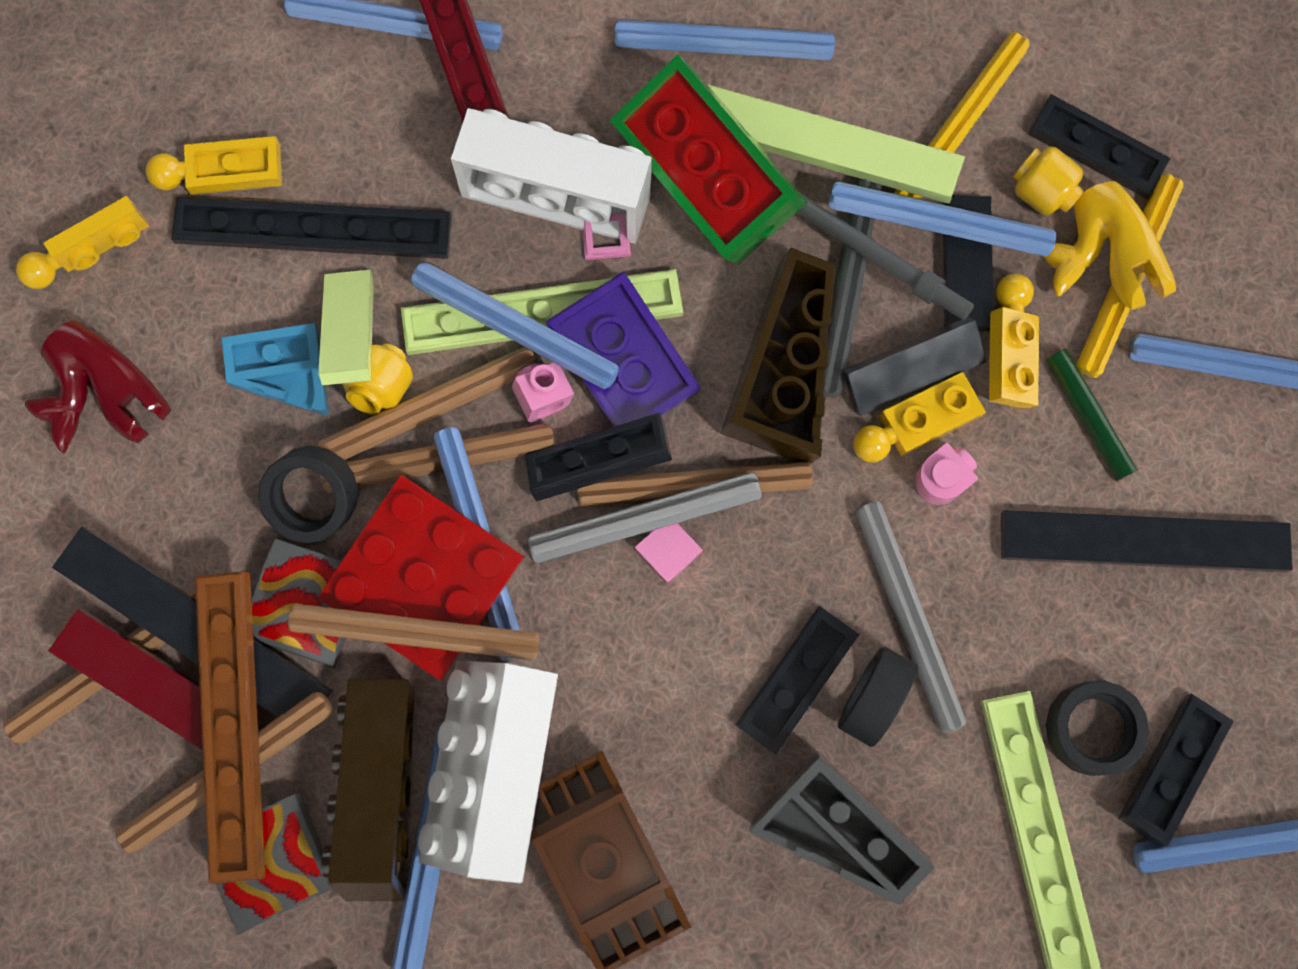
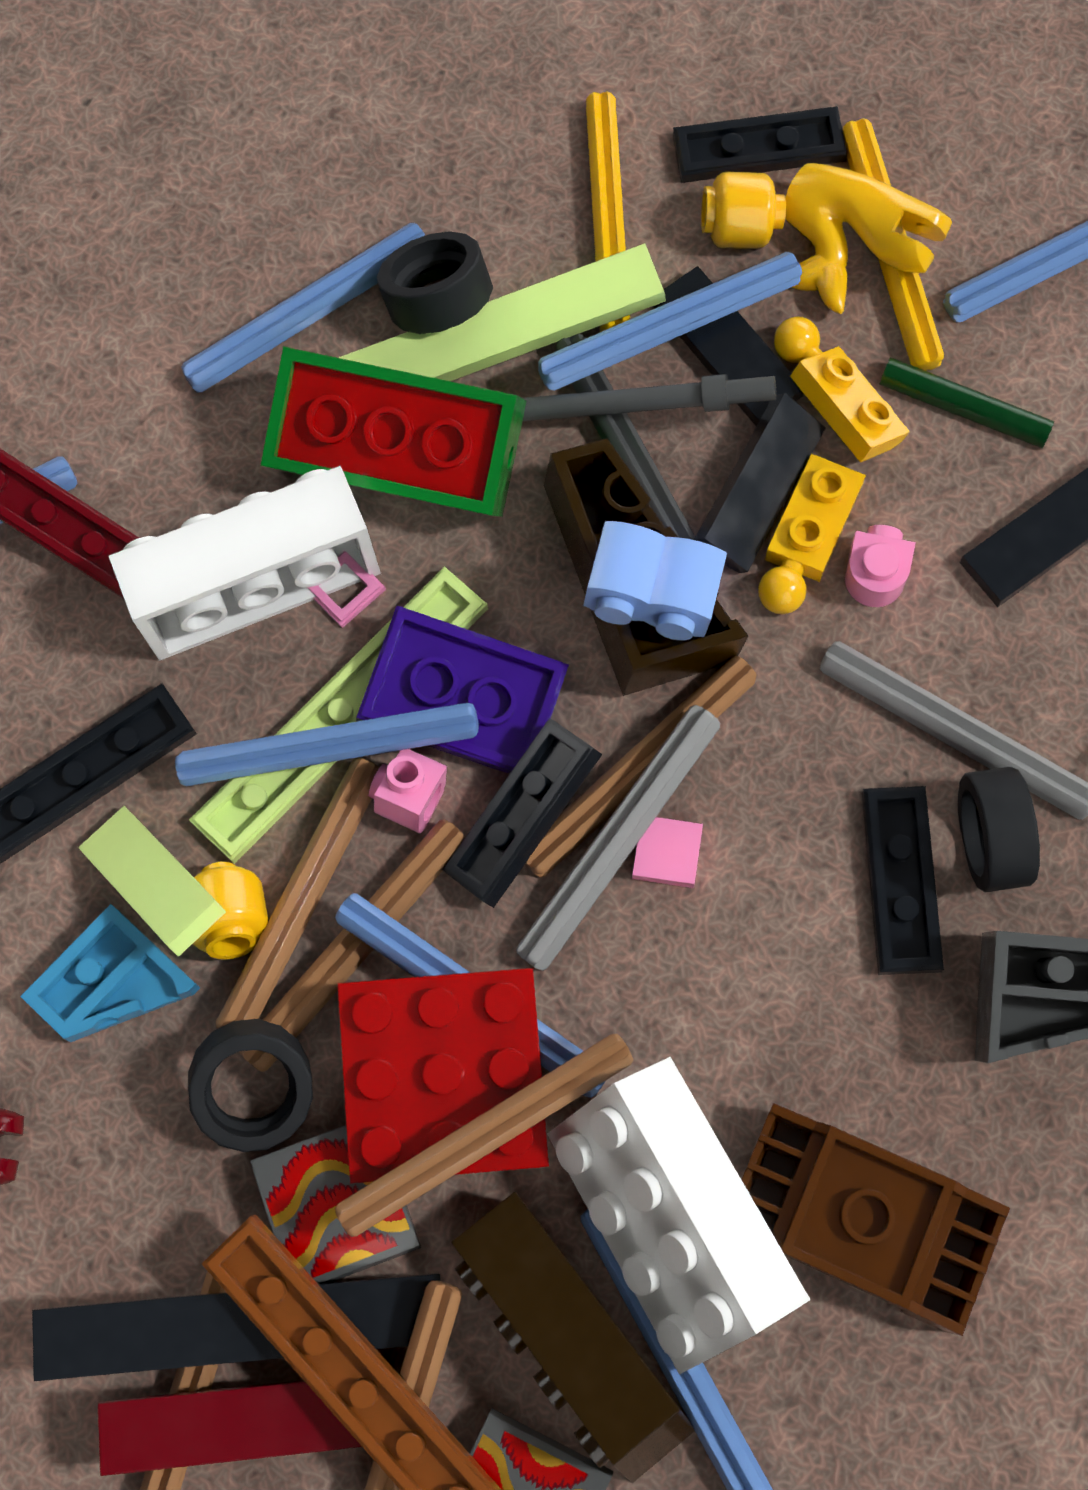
camera: 30 degrees left, 5 degrees down
none -> black tyre [377,231,493,334]
none -> light blue brick [583,521,727,641]

